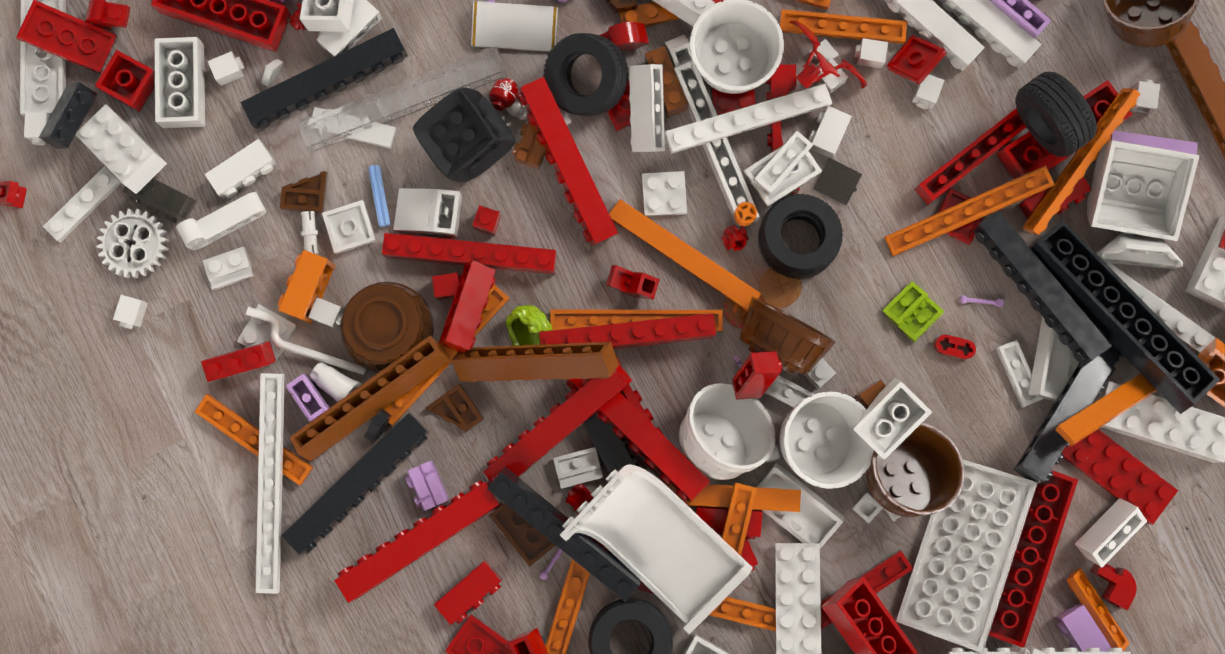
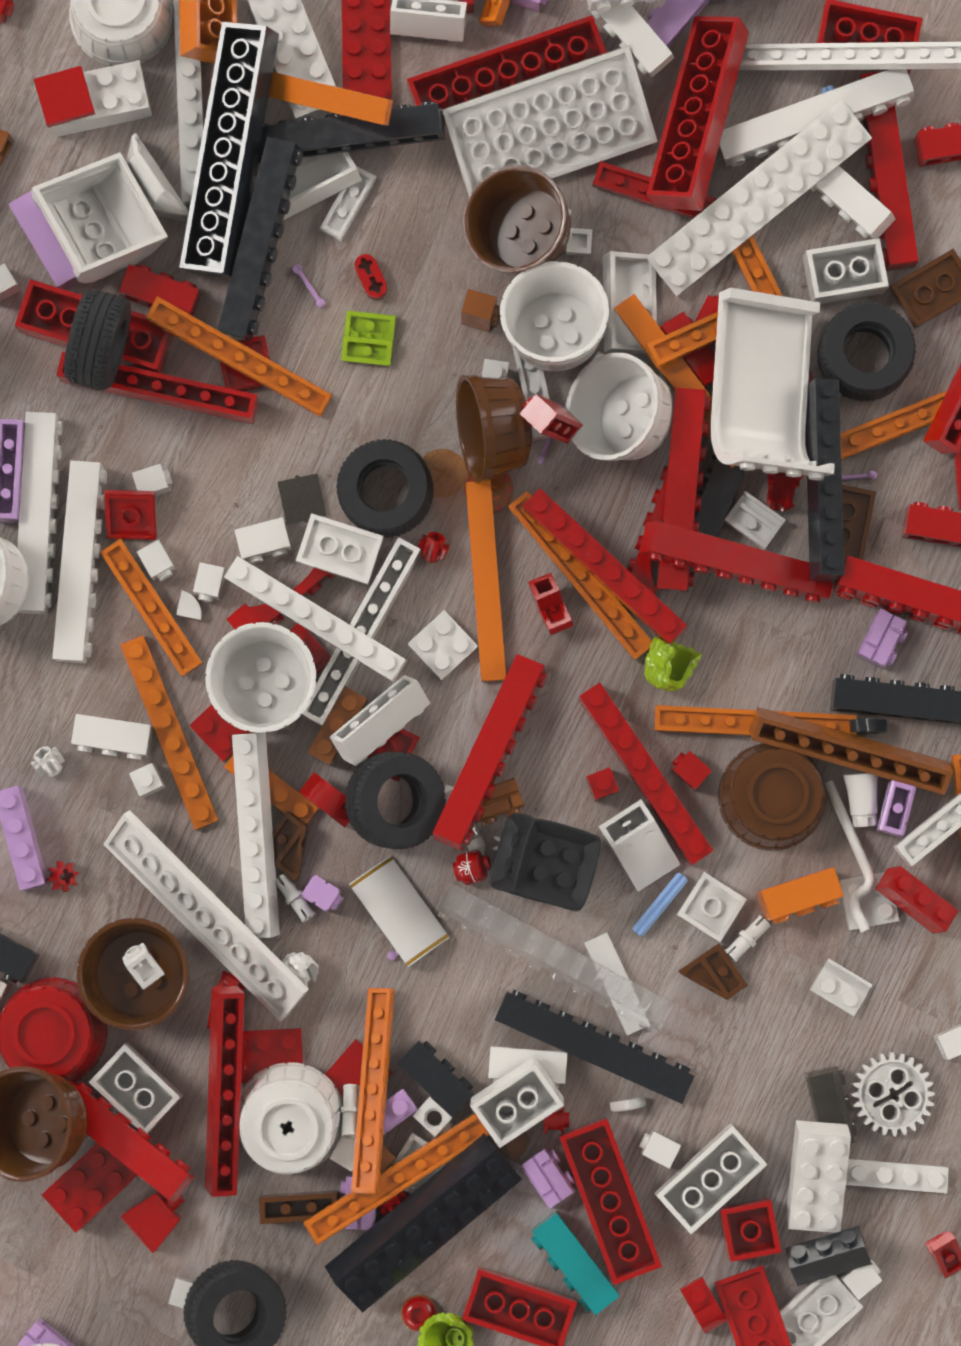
camera: 130 degrees left, 0 degrees up
white beam [176,192,266,250] -> none
white brick [205,139,277,199] -> none
white brick [309,297,344,329] -> none
reddish brown wing [426,384,485,432] -> none
red brick [438,260,496,353] -> none
dark orange brick [451,342,619,382] -> none
white brick [665,35,693,67] -> none
orange wheel [734,202,757,226] -> none
white plate [754,131,813,194] -> none
red plant [789,20,868,89] -> none
white slope [852,378,932,460] -> none
orange plate [1022,88,1140,235] -> none

